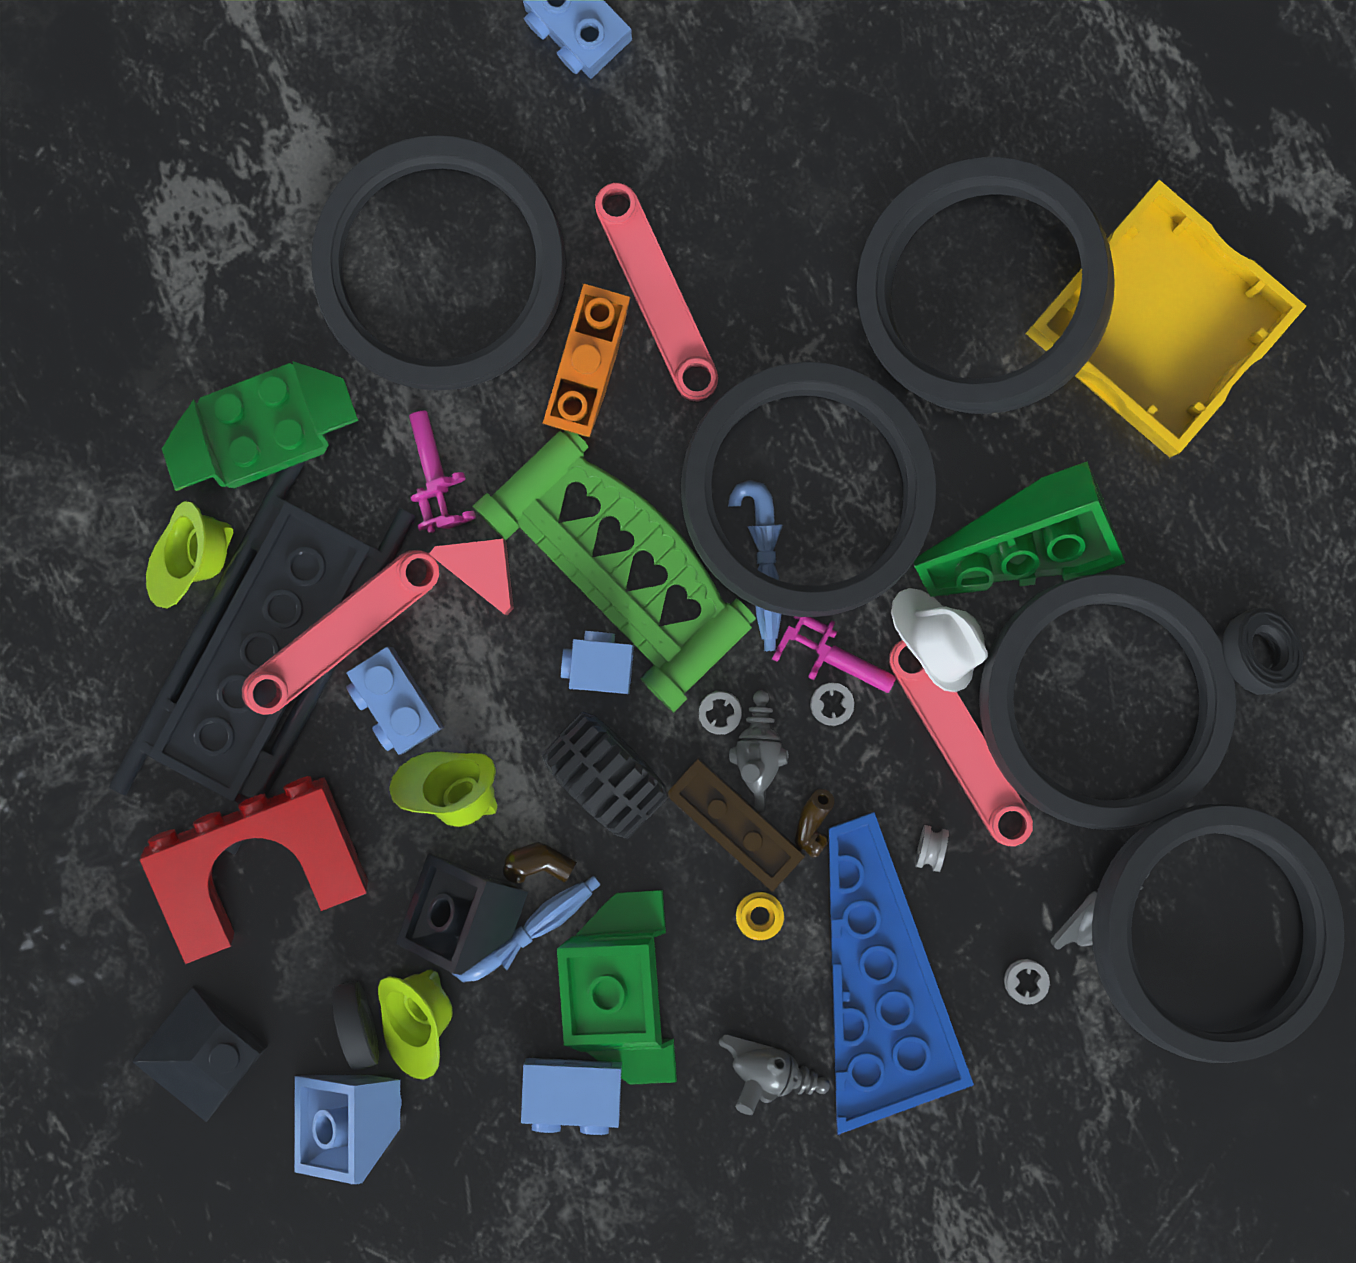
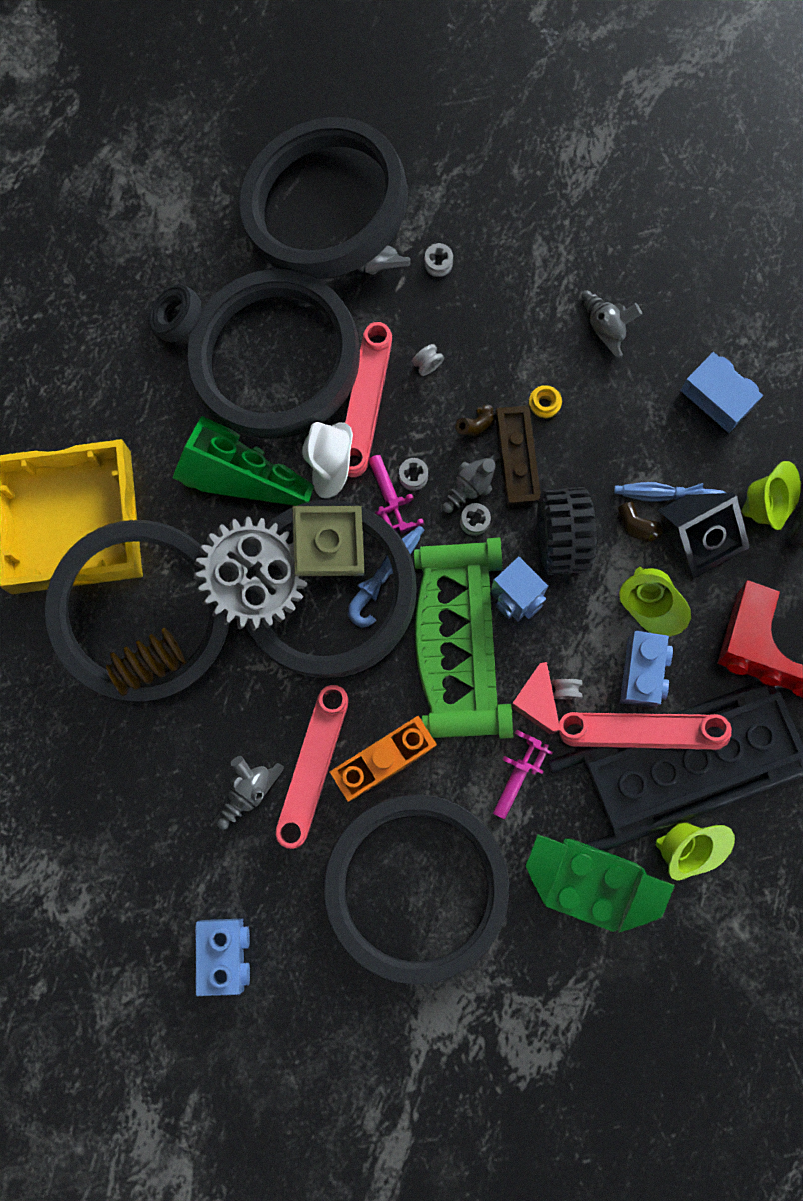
camera: 140 degrees left, 10 degrees down
green piece [557,890,677,1085] -> none
blue wing [828,812,974,1135] -> none
none -> dark brown piece [106,627,186,696]
none -> light grey gear [194,517,307,630]
none -> dark grey piece [217,756,284,830]
none -> olive plate [292,506,364,576]
none -> light grey bush [552,679,583,700]

